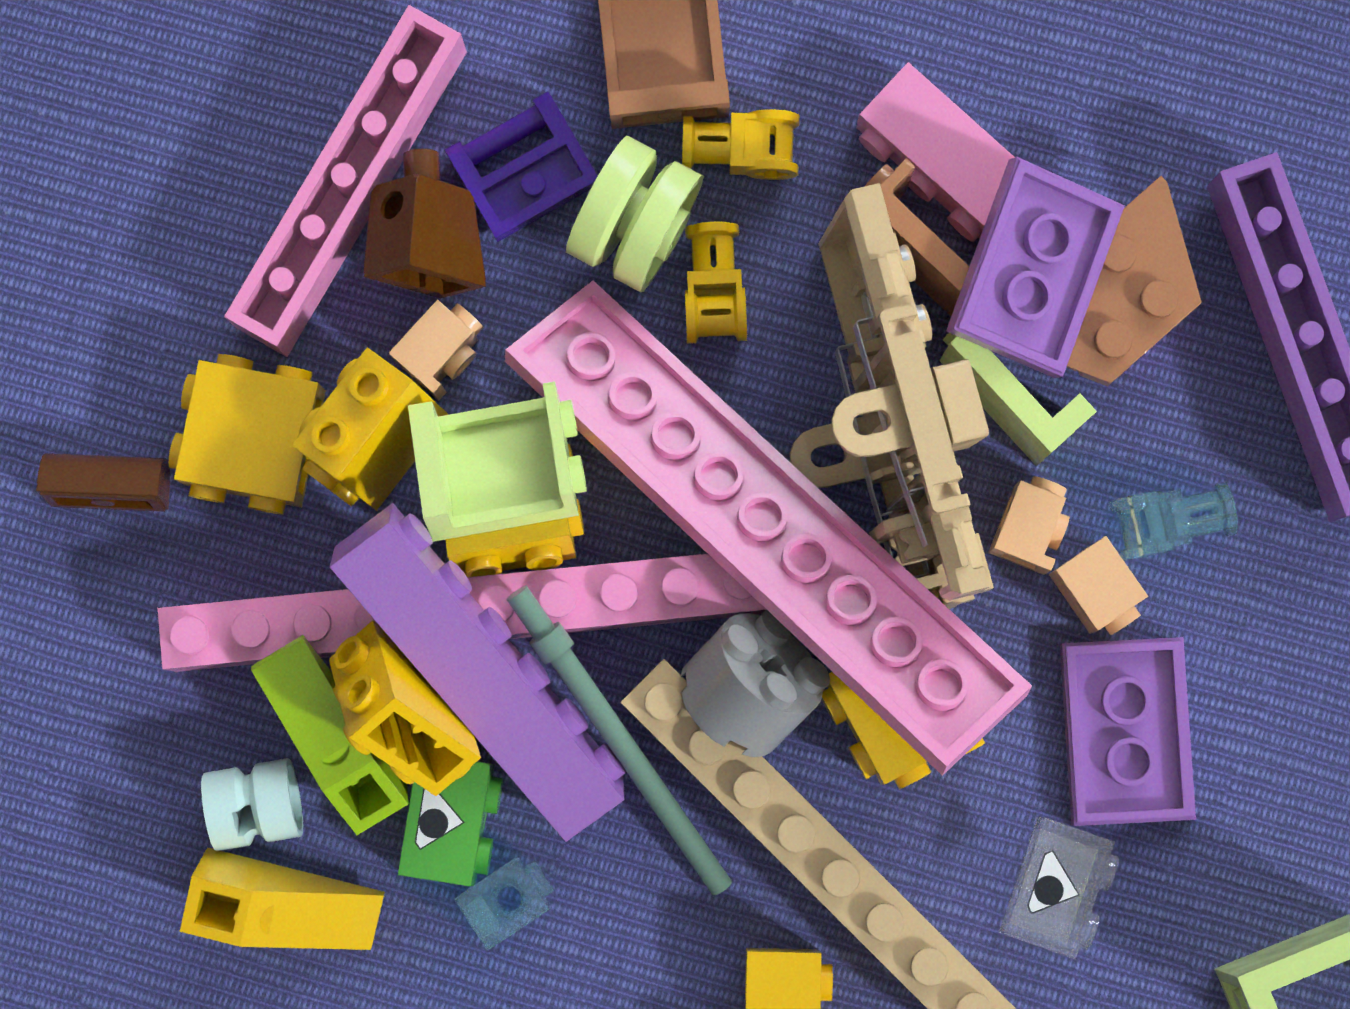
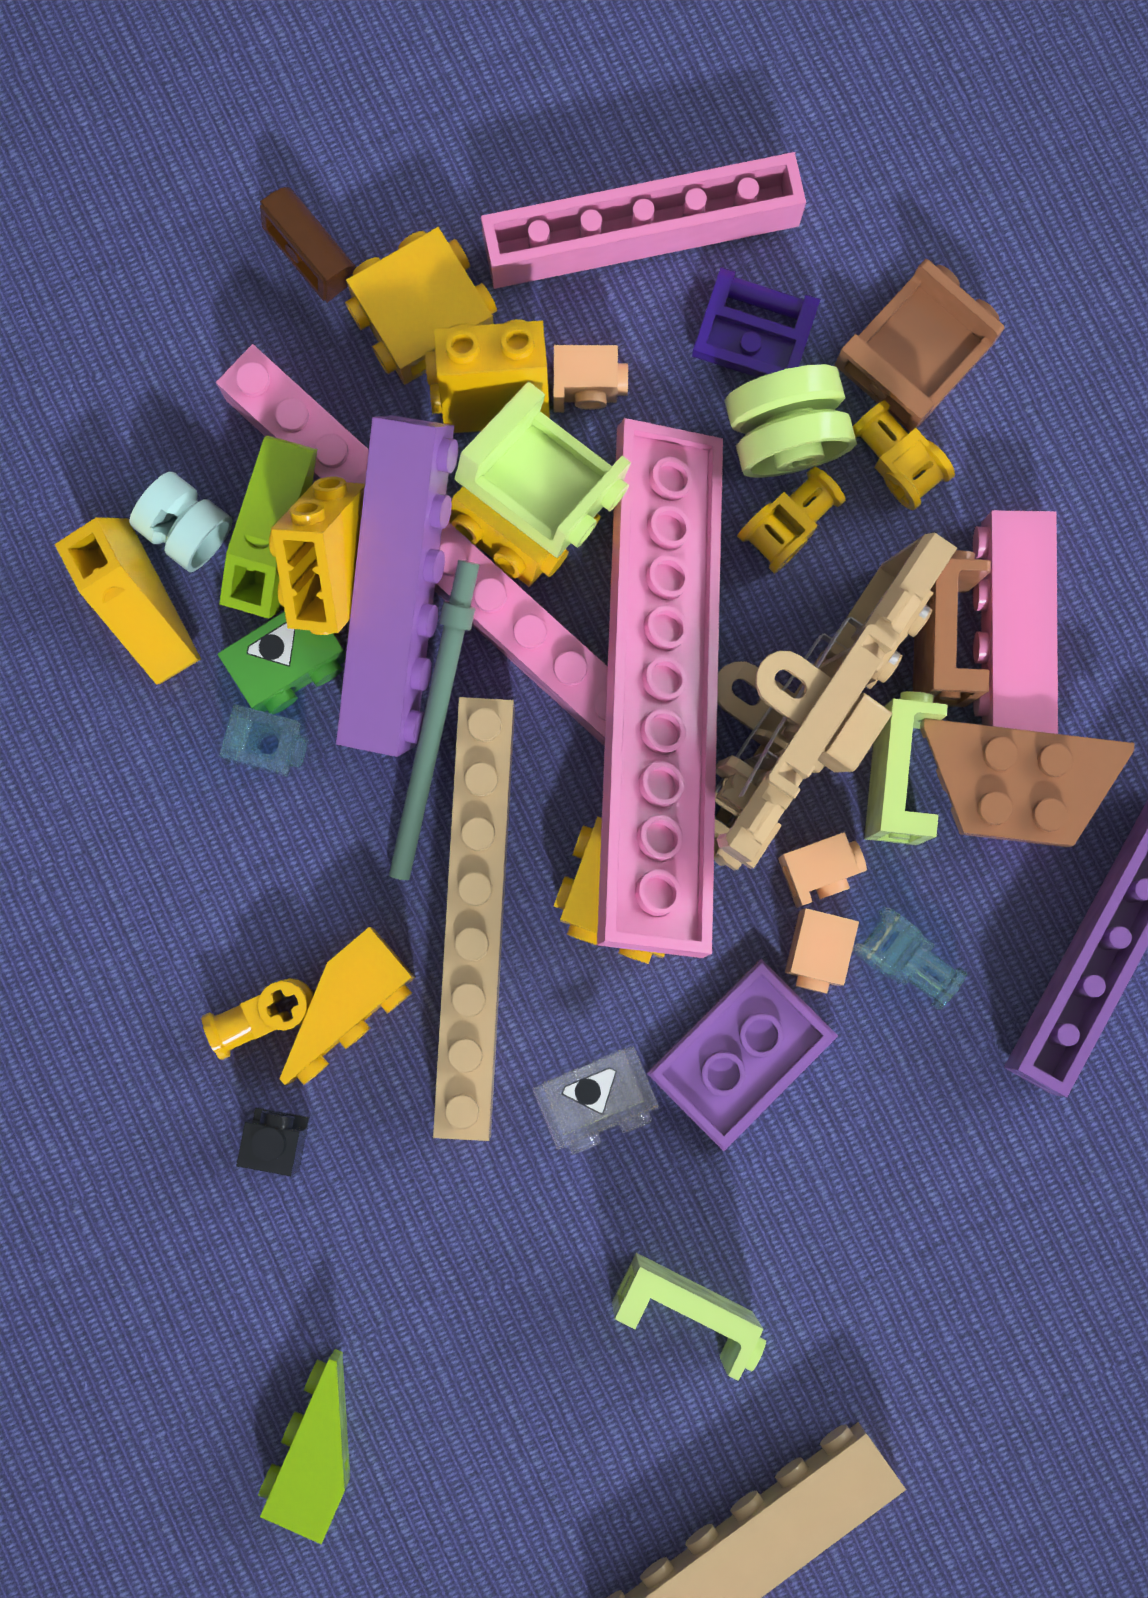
camera: 40 degrees right, 0 degrees up
reddish brown torso [364,149,486,299] -> none
light grey brick [681,610,830,757] -> none
medium lavender tile [946,157,1125,378] -> none

